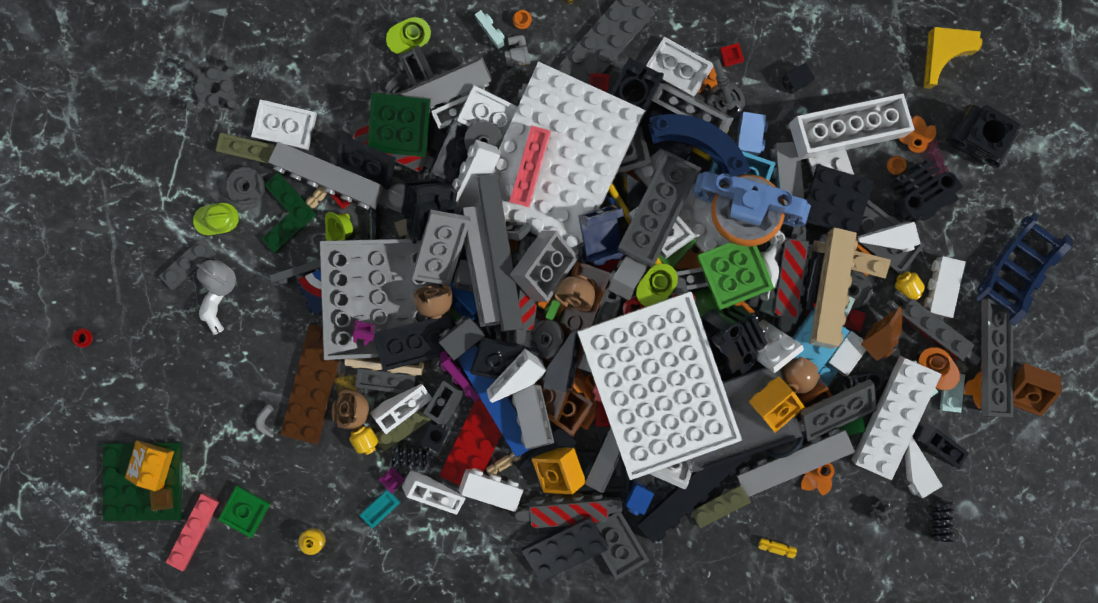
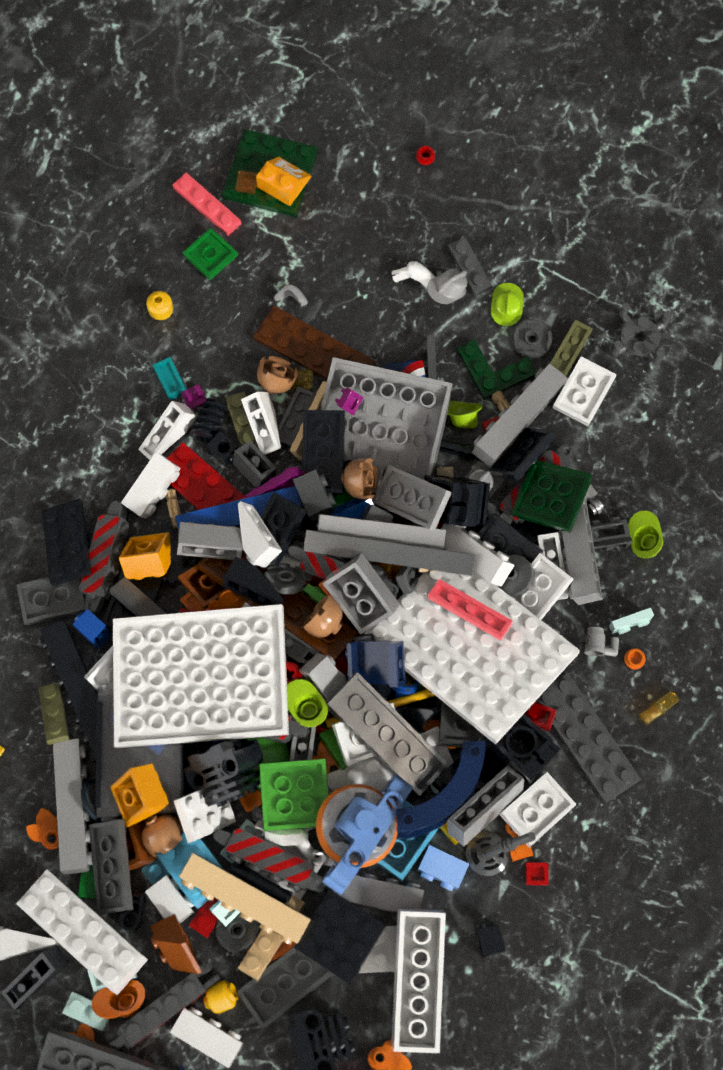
camera: 105 degrees right, 15 degrees down
yellow head [349,425,378,455] -> none
white slope [856,221,920,252] -> none
orange plate [887,156,907,175] -> none

